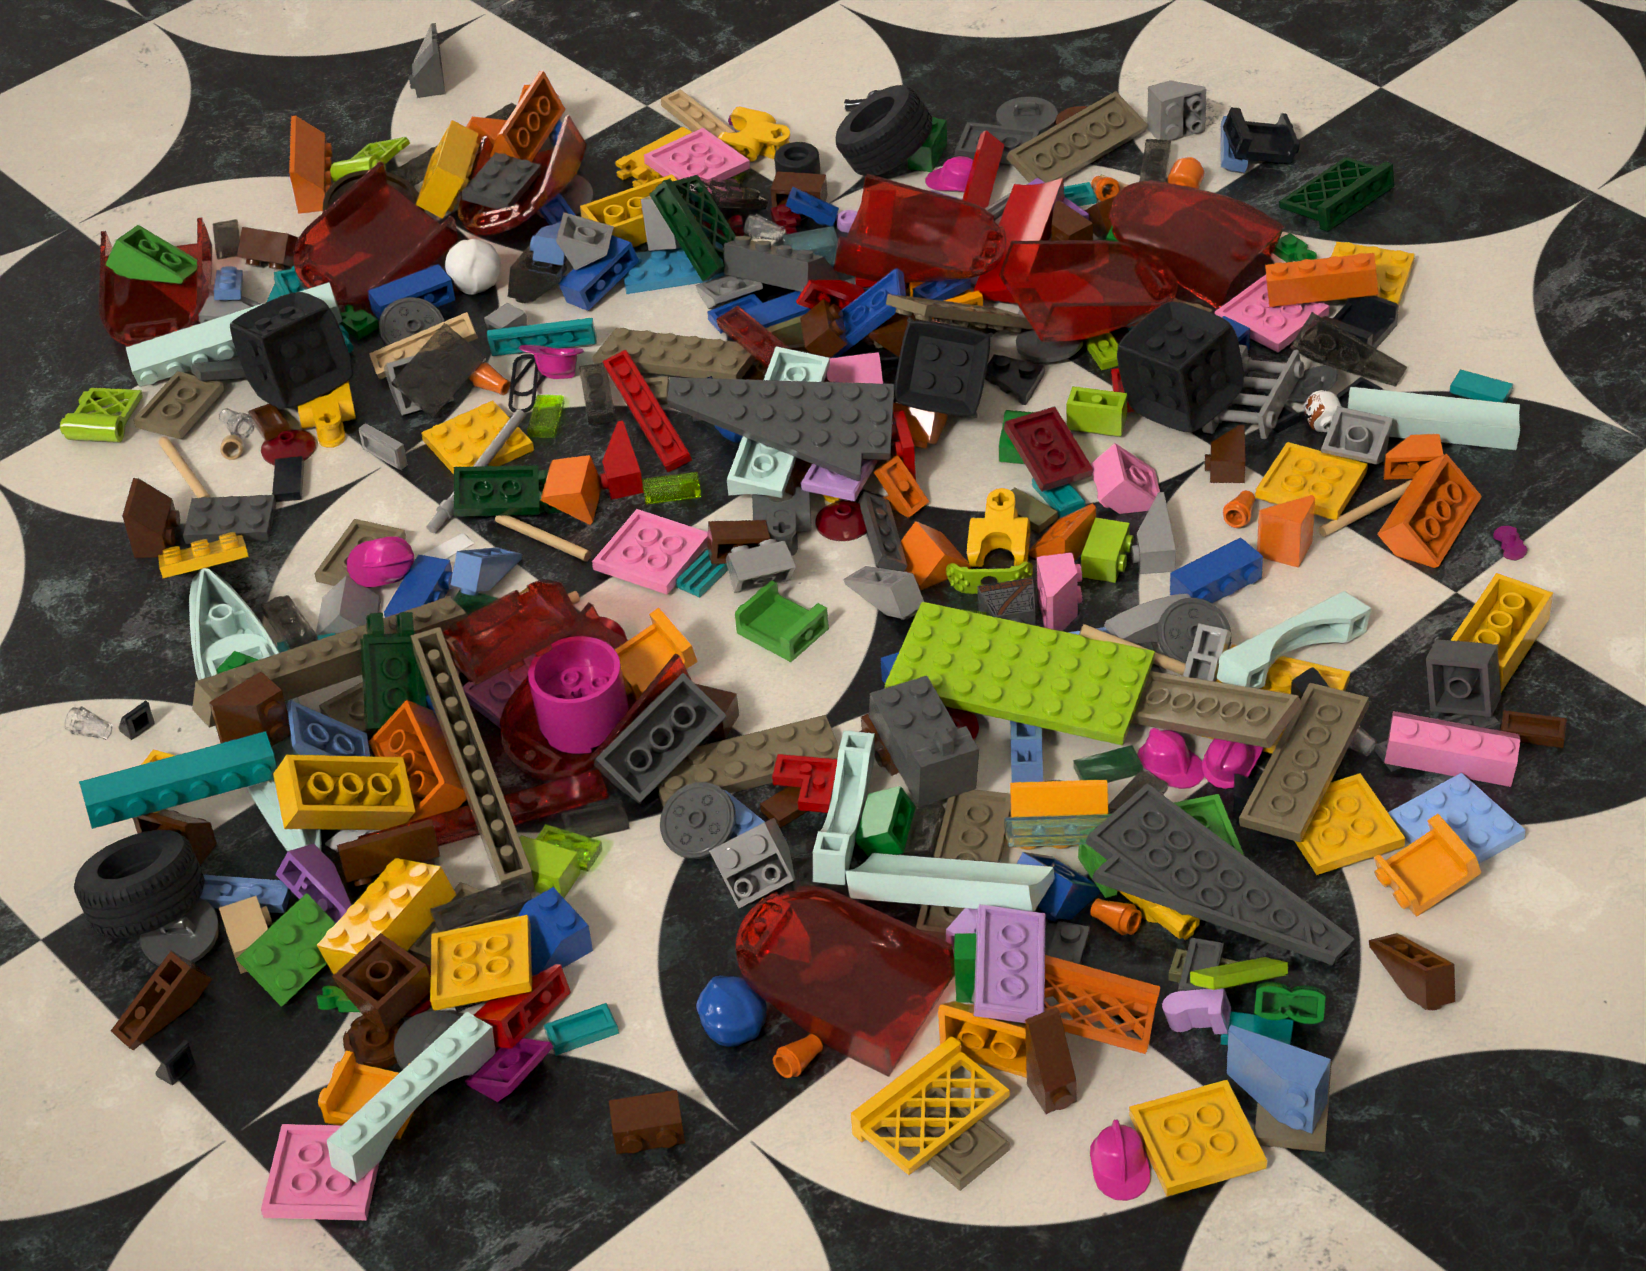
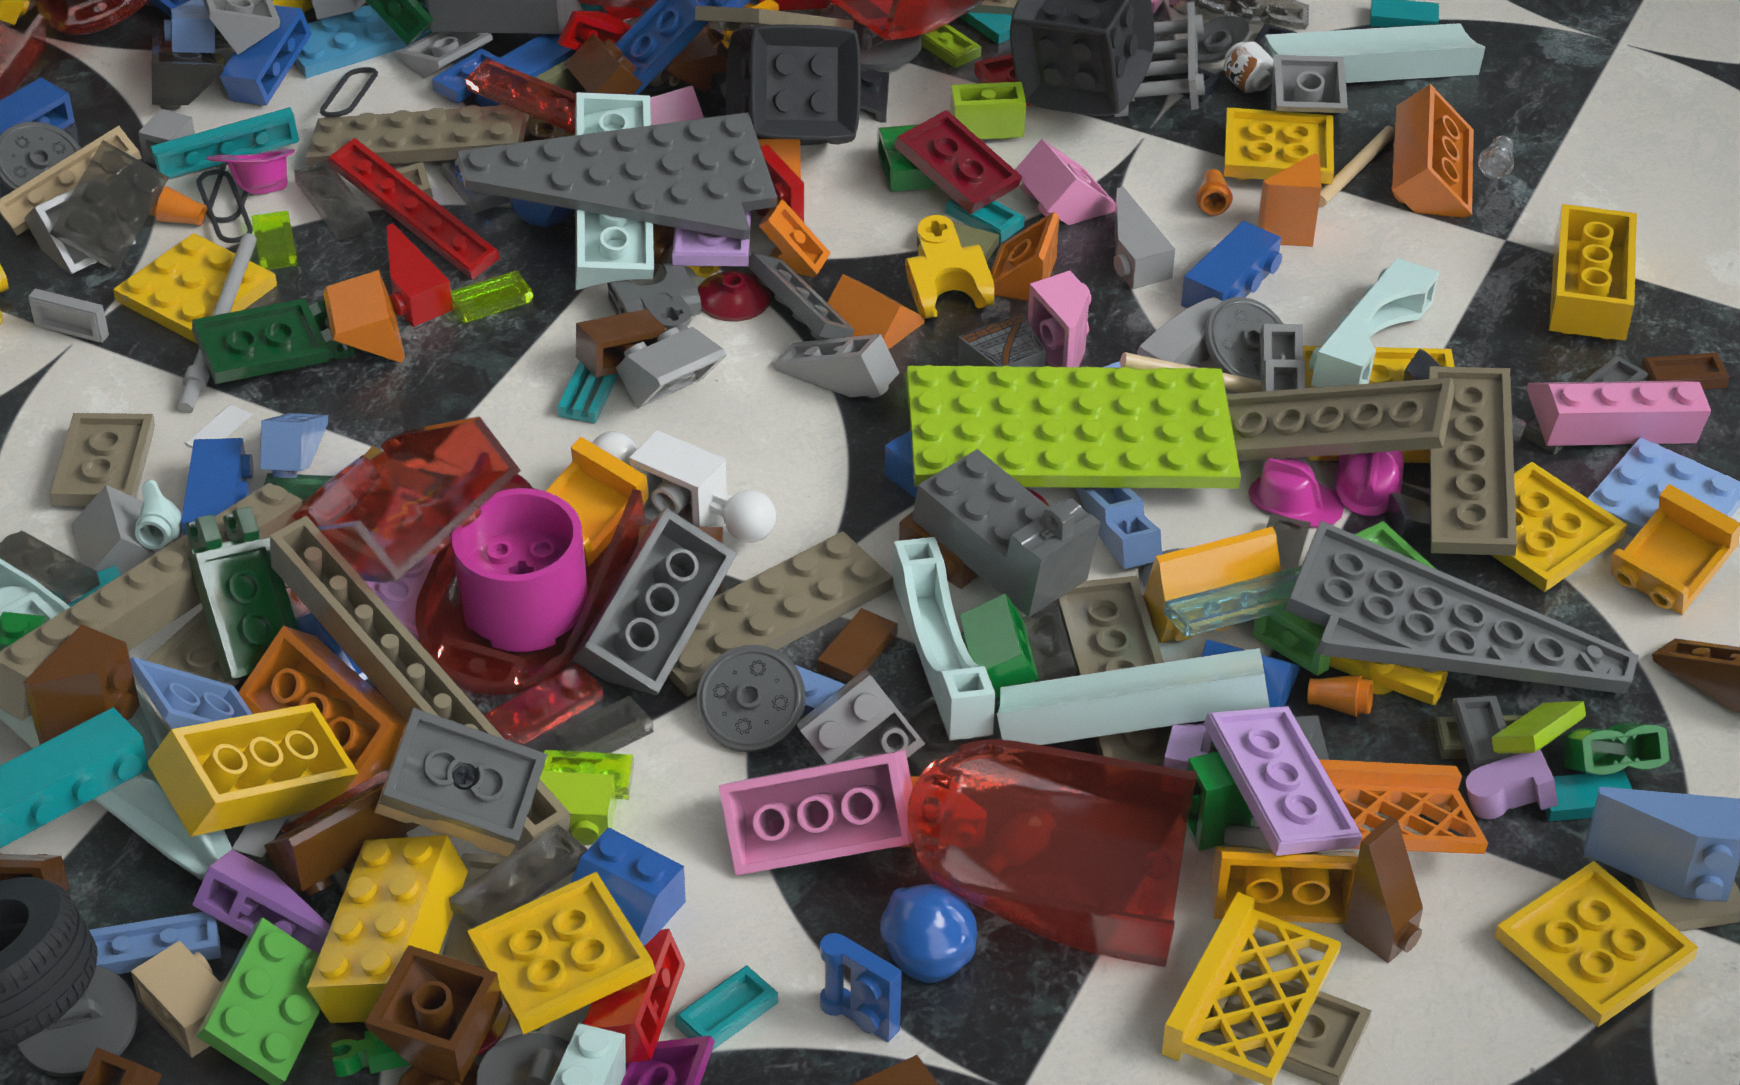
camera: 25 degrees left, 0 degrees up
dark pink piece [347,536,414,587] -> none
white piece [445,238,501,295] -> none
tan bar [495,515,591,561] -> none
bright pink plate [592,509,708,595] -> none
bright green panel [735,580,829,662] -> none
red plate [772,754,838,813] -> none
orange cone [773,1034,823,1078] -> none
lime piece [946,562,1033,594] -> none
clear green tile [1073,745,1143,783] -> none
lime brick [1081,517,1134,583] -> none
dark pink piece [1090,1119,1150,1201] -> none
reddish brown slope [1205,425,1246,483] -> none
orange slope [1383,434,1444,480] -> none
dark grey brick [1426,639,1501,717] -> none
magenta piece [1493,526,1528,561] -> none
none -> light aqua animal [135,480,183,550]
none -> black piece [320,67,378,117]
none -> dark grey piece [375,708,548,858]
none -> white brick [592,430,776,543]
none -> bright pink slope [719,749,914,876]
none -> blue plate [820,933,902,1043]
none -> clear cone [1478,136,1514,179]

